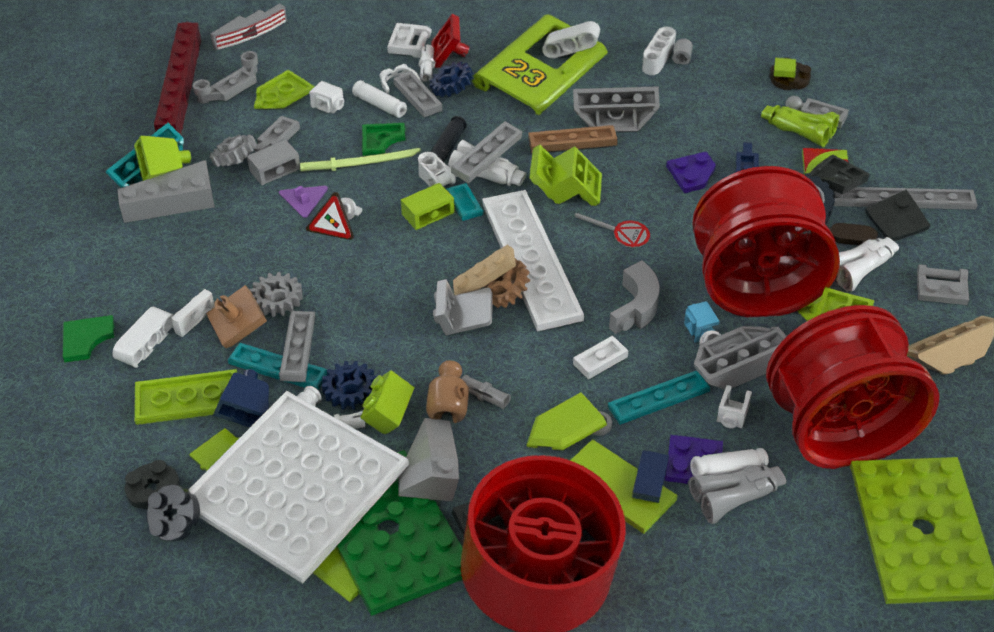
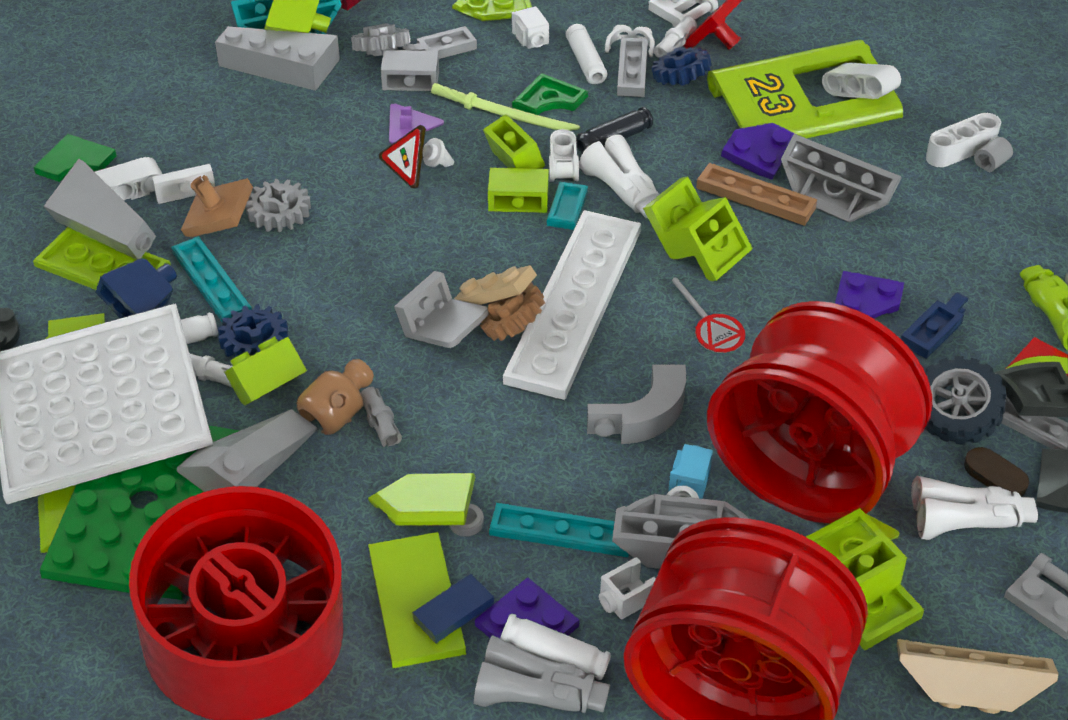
camera: 35 degrees right, 0 degrees up
light grey tile [280,311,315,382] -> none
light grey plate [451,122,522,183] -> none
white plate [573,336,628,379] -> none
none -> light grey slope [44,159,156,260]
none -> lime brick [483,114,545,169]
none -> dark purple plate [721,123,797,180]

